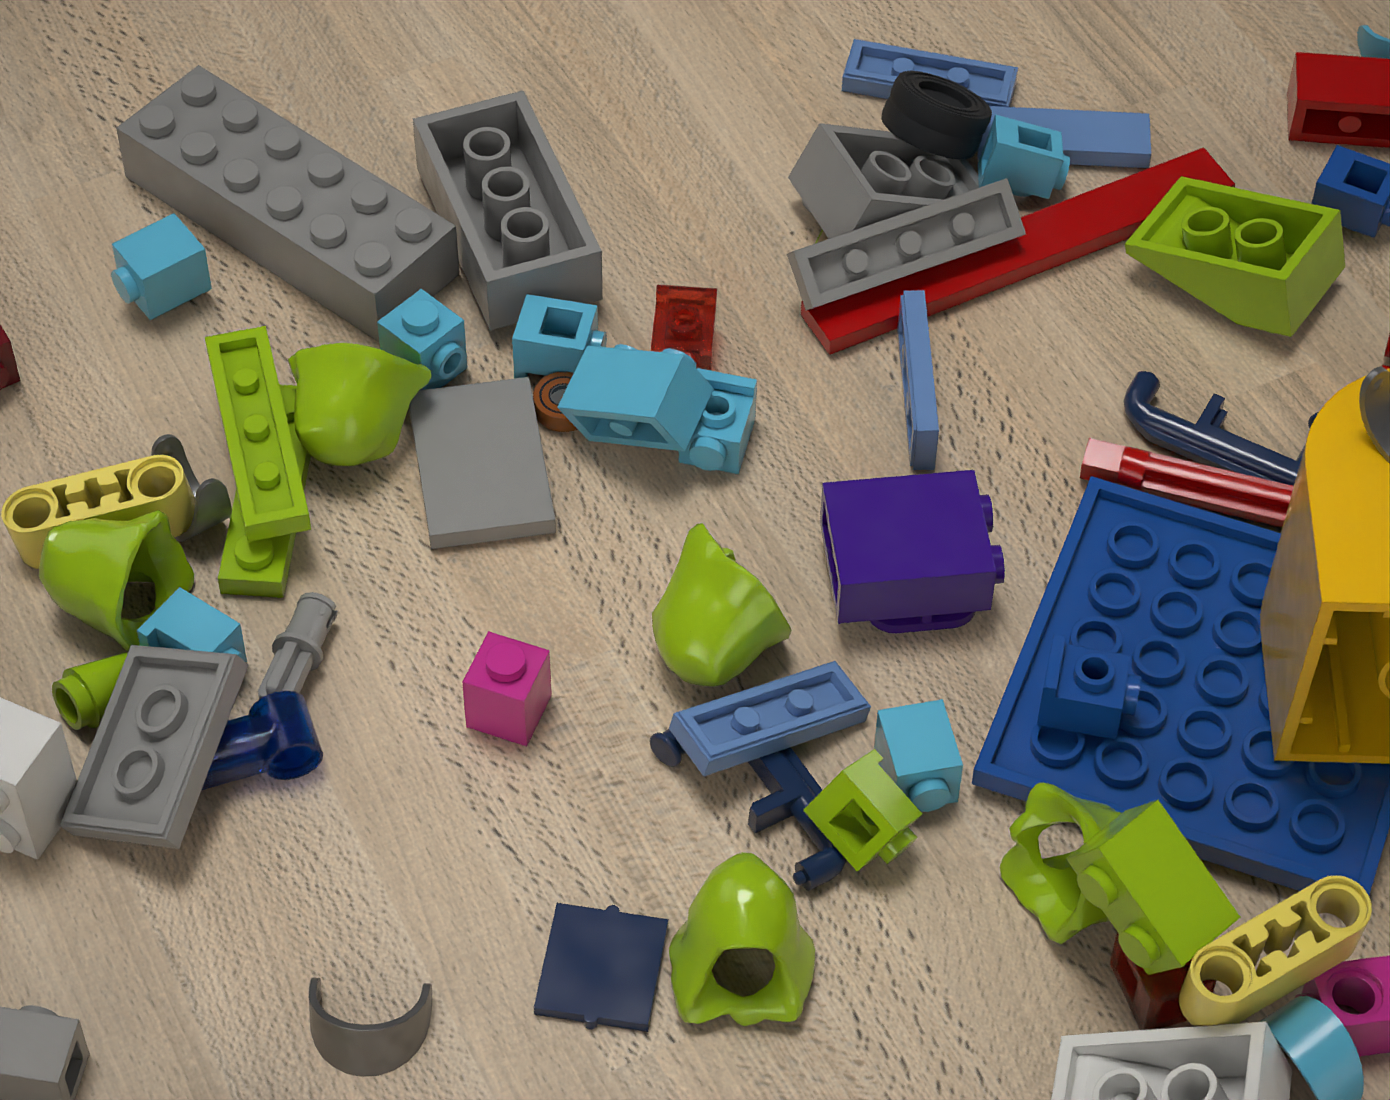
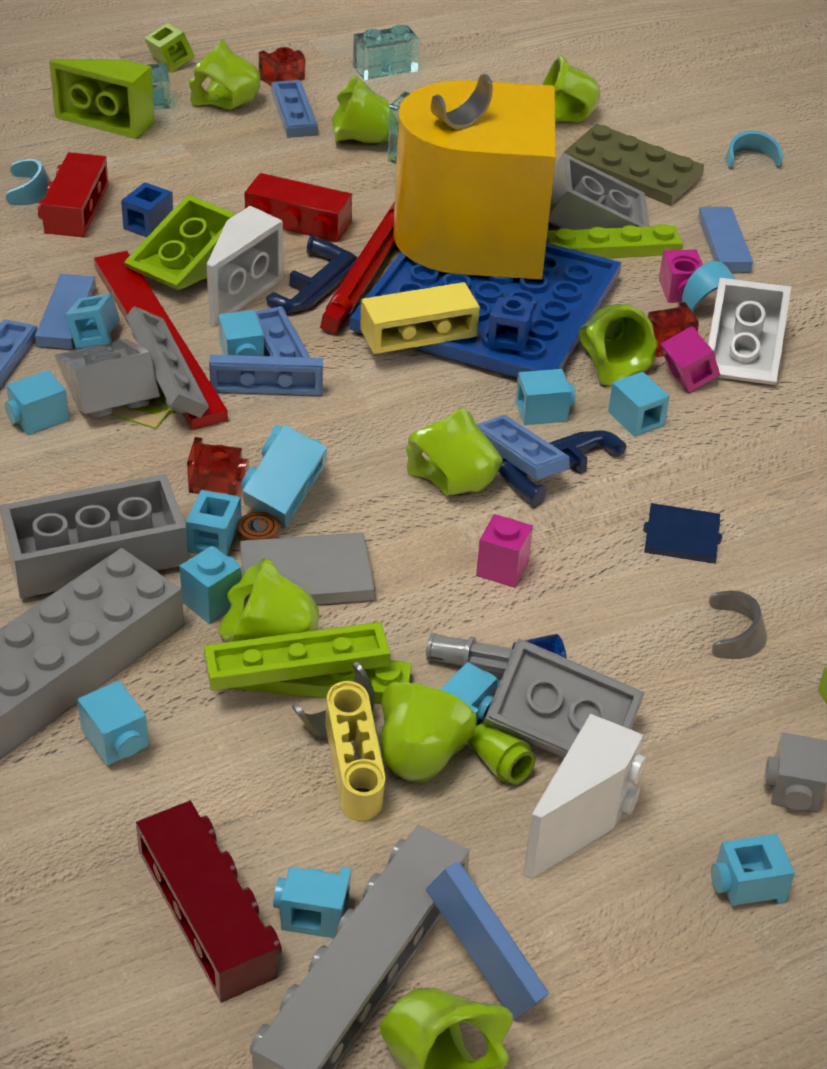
camera: 90 degrees left, 10 degrees down
lime piece [669,853,815,1026] -> none
lime brick [803,749,922,872] -> none
dark purple brick [820,470,1005,633] -> none
black tyre [881,71,992,160] -> none
lime brick [1066,800,1240,975] -> none
light yellow beam [1179,876,1372,1026] -> none
none -> medium azure brick [5,370,69,436]
none -> white slope [207,206,283,326]
none -> medium azure brick [218,310,264,356]
none -> medium blue tile [255,306,311,358]
none -> light yellow brick [360,282,480,354]
none -> medium azure brick [608,372,670,437]
none -> dark pink brick [660,326,720,393]

